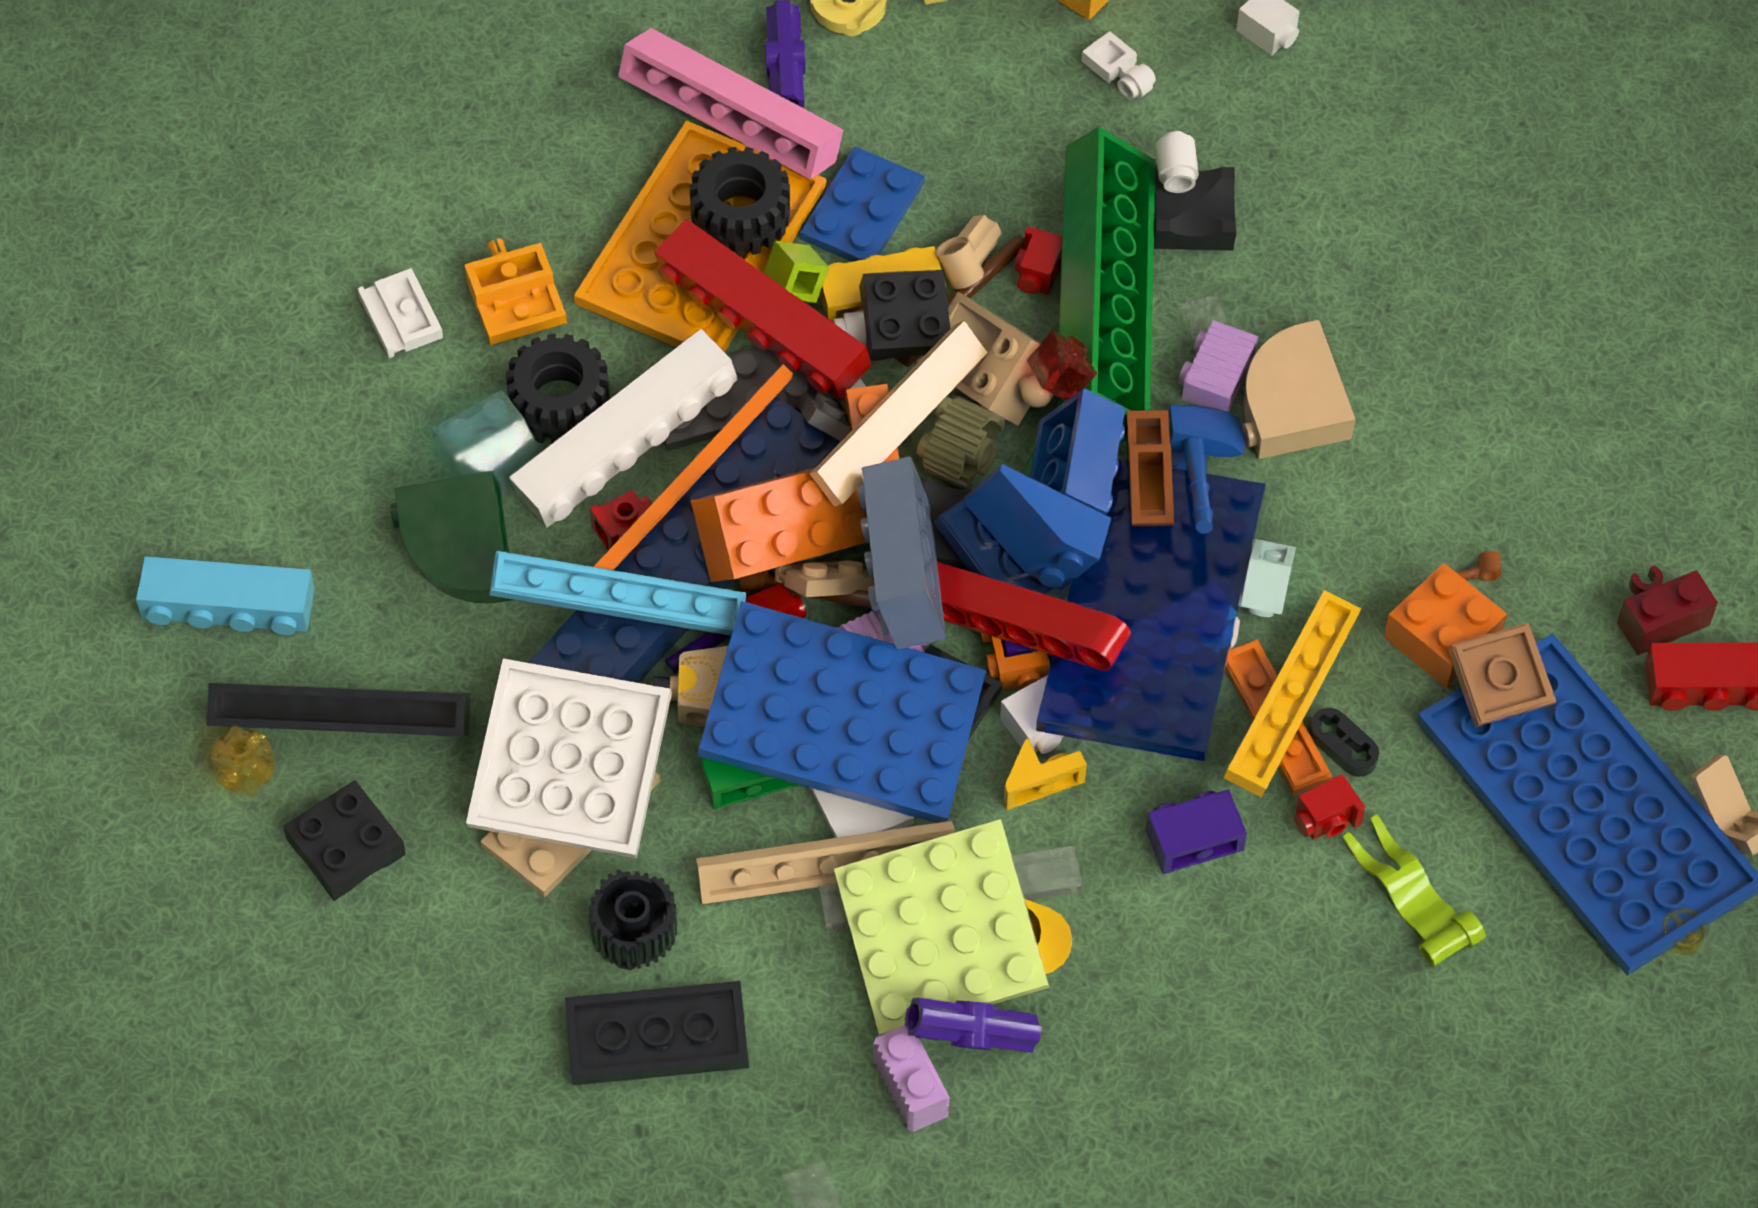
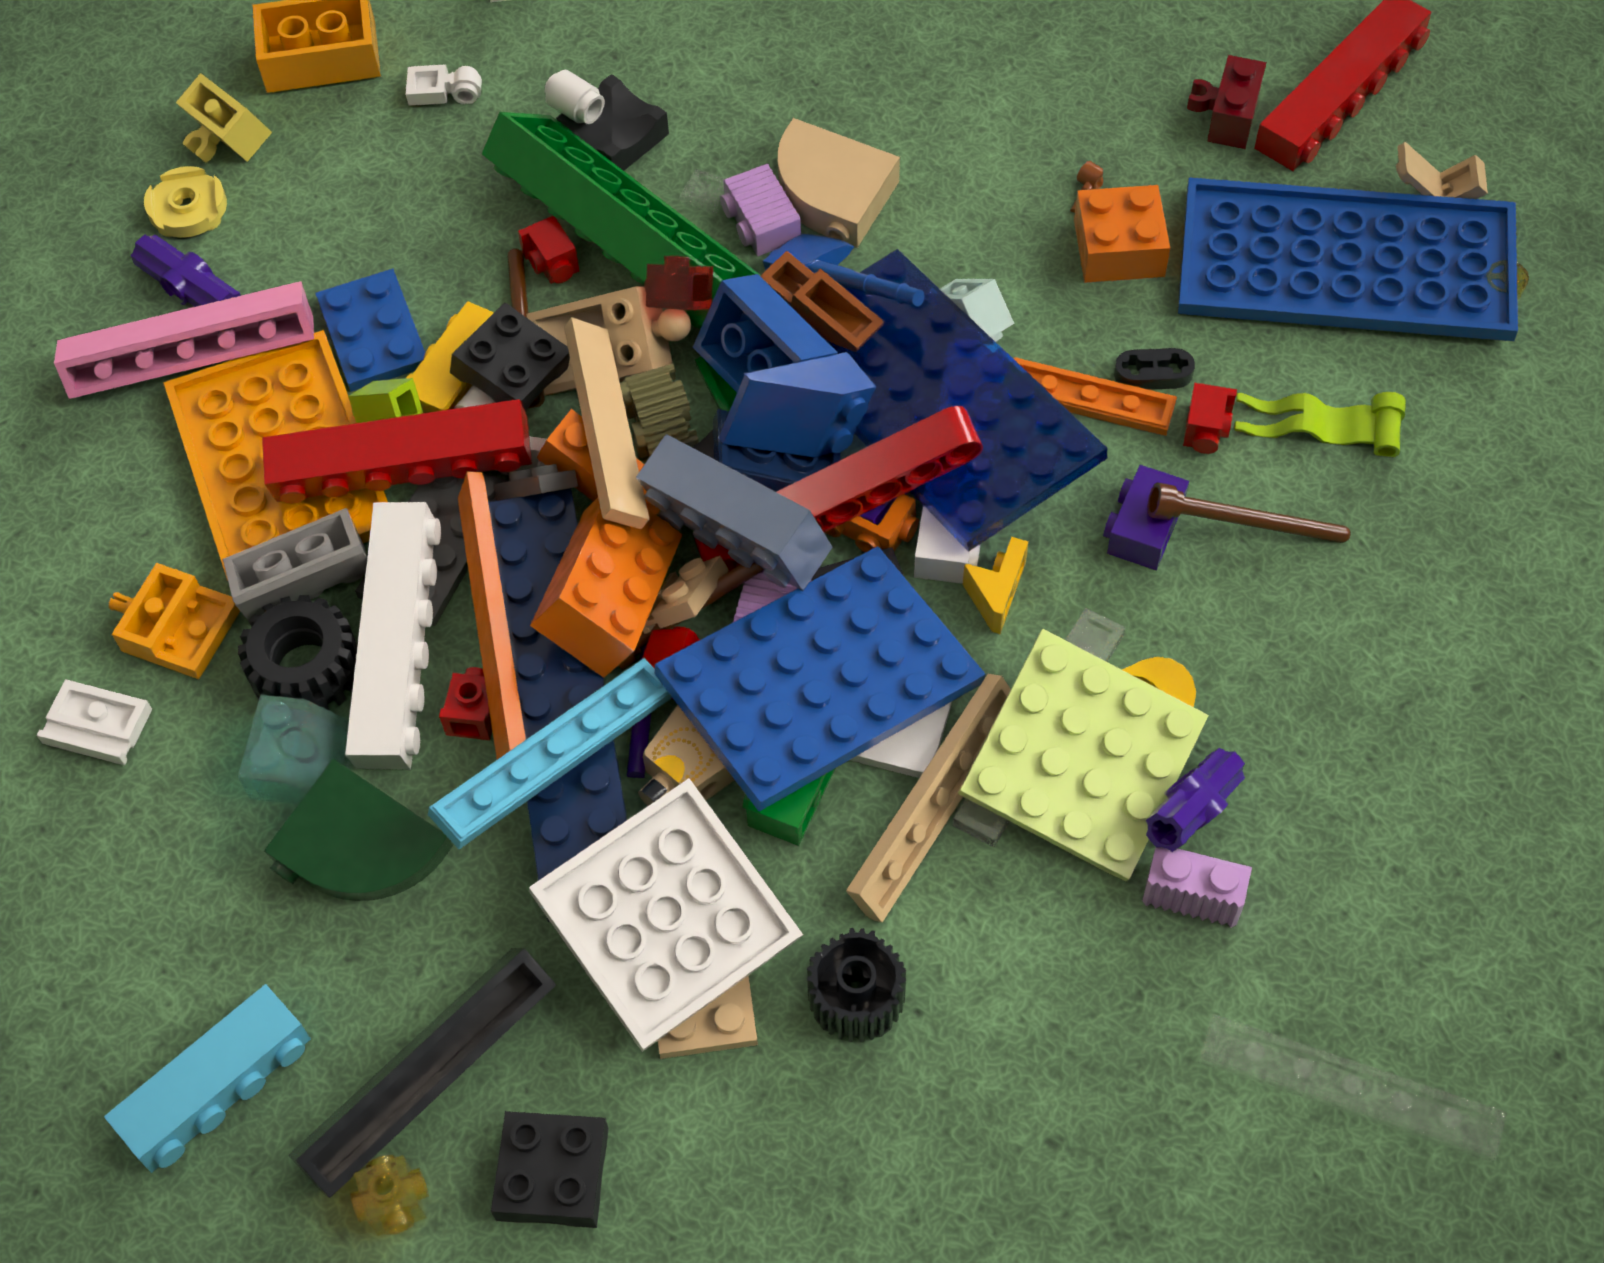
camera: 45 degrees left, 0 degrees up
black plate [565,981,749,1085] -> none
black tyre [690,147,790,256] -> none
tan piece [936,215,1002,289] -> none
yellow plate [1224,590,1361,798] -> none
medium nougat tile [1448,623,1556,727] -> none
none -> light grey slope [223,508,368,621]
none -> reddish brown piece [1147,482,1351,543]

